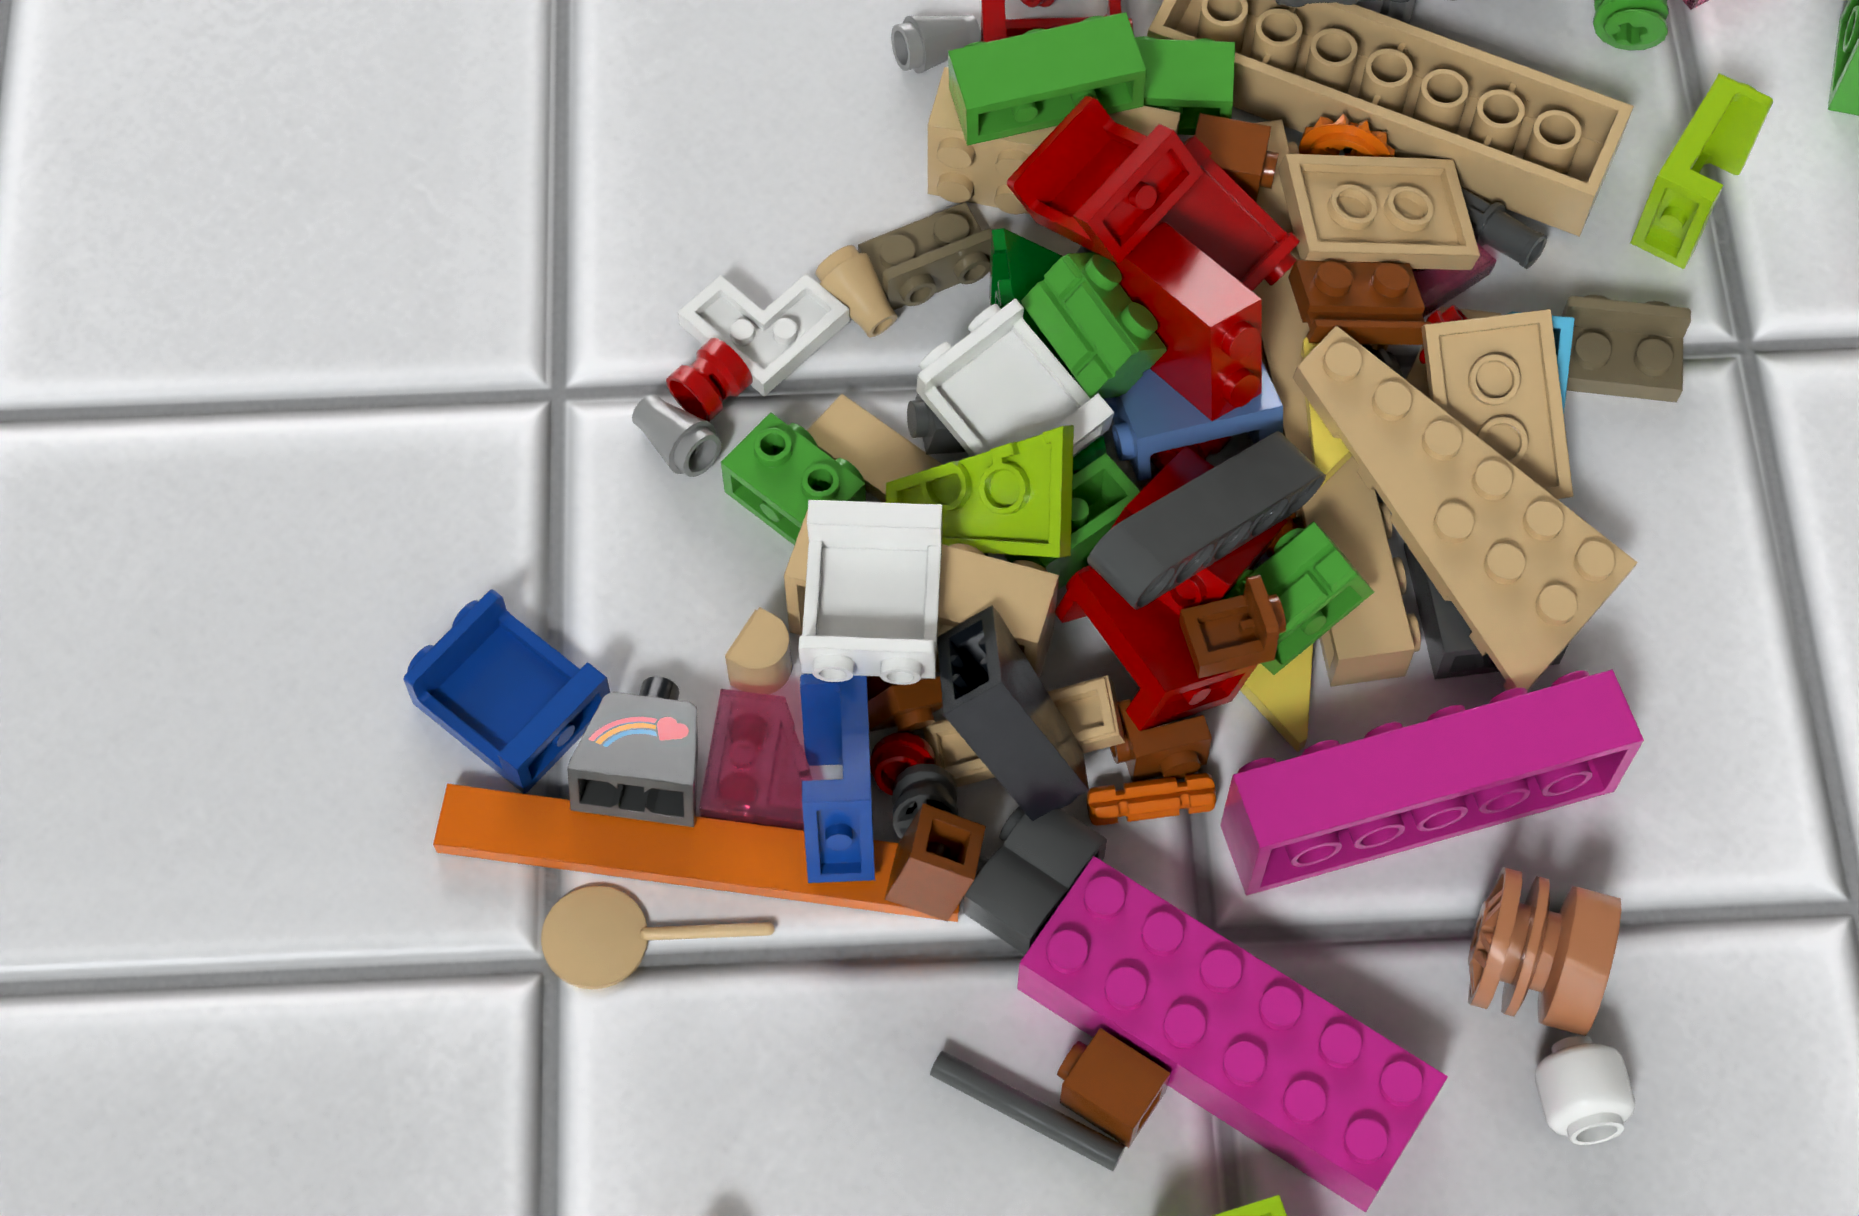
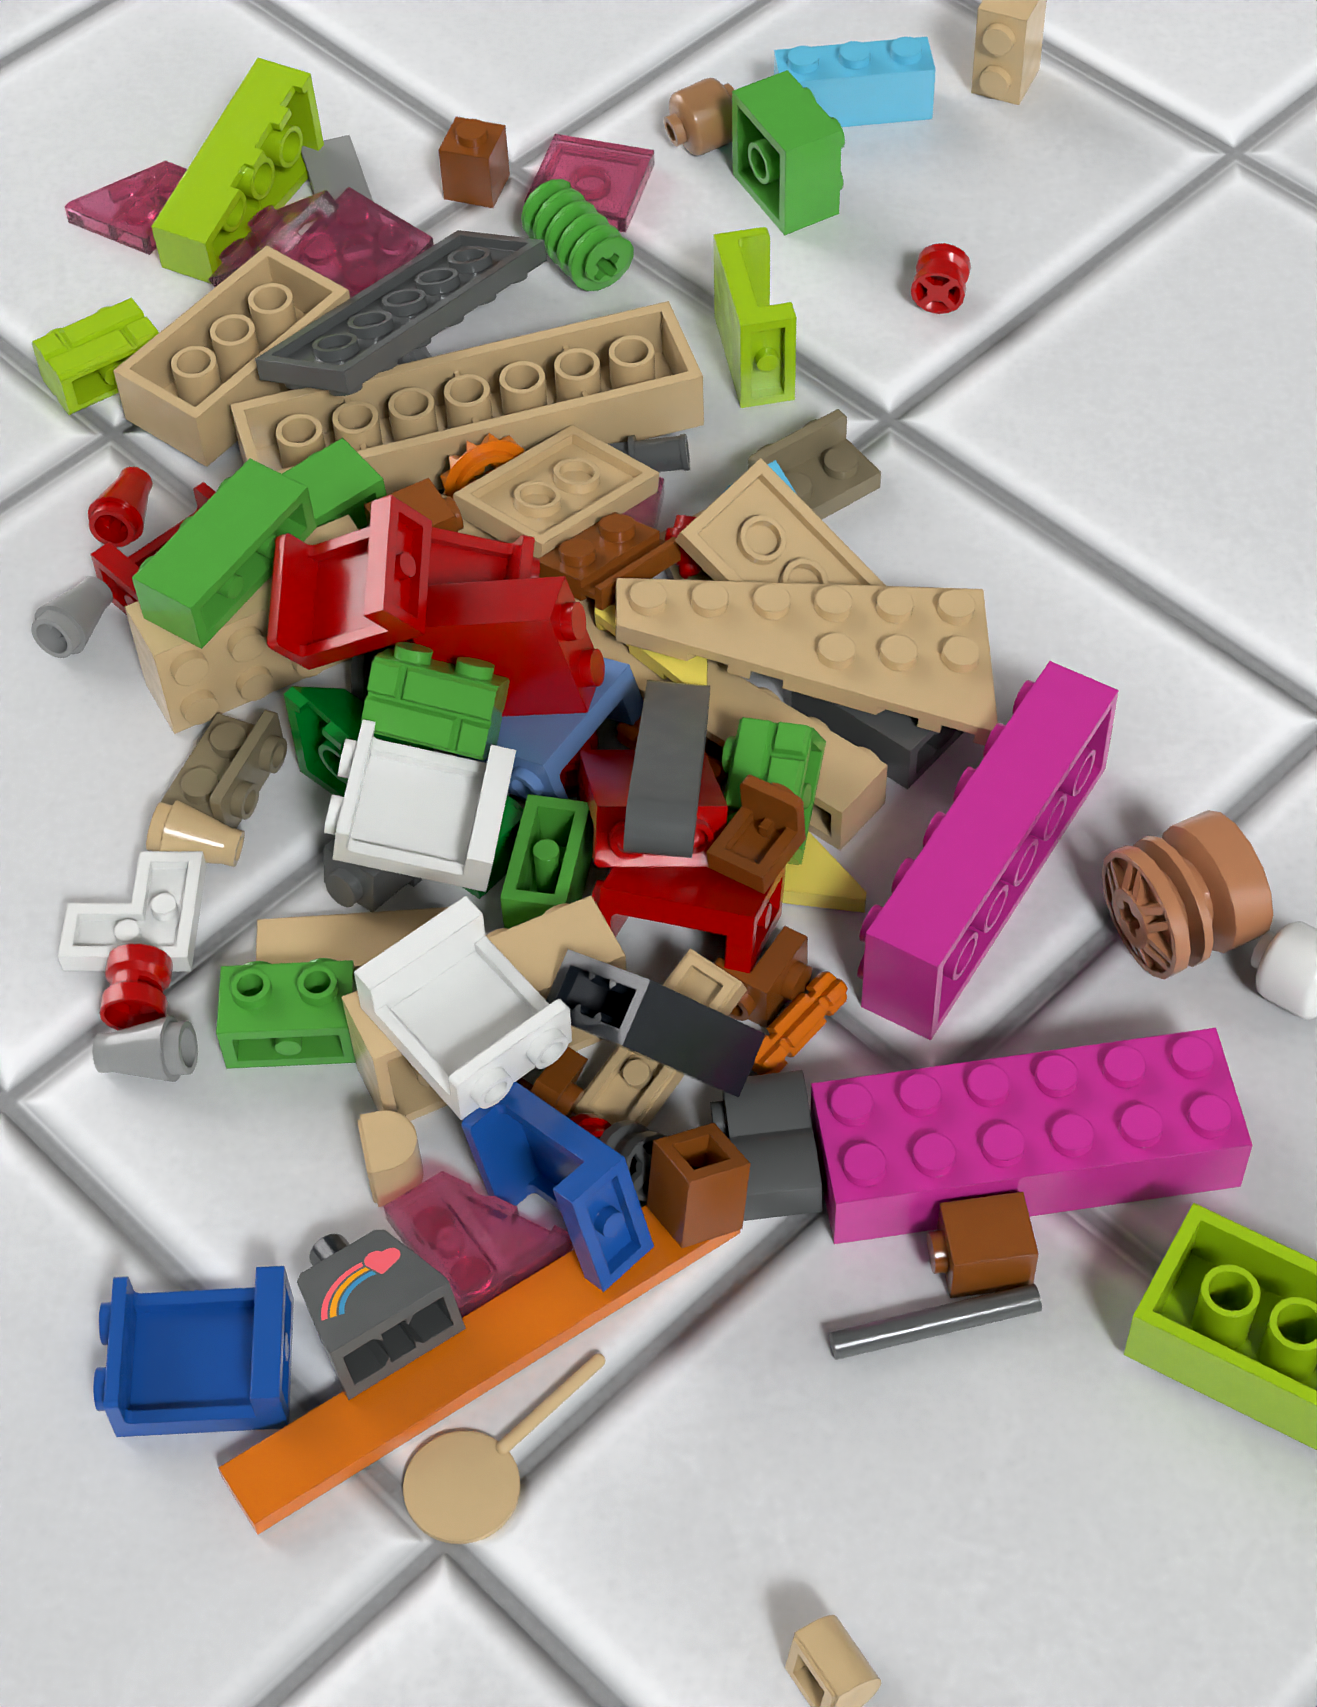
camera: 40 degrees left, 10 degrees down
lime wing [886,425,1074,558] -> none

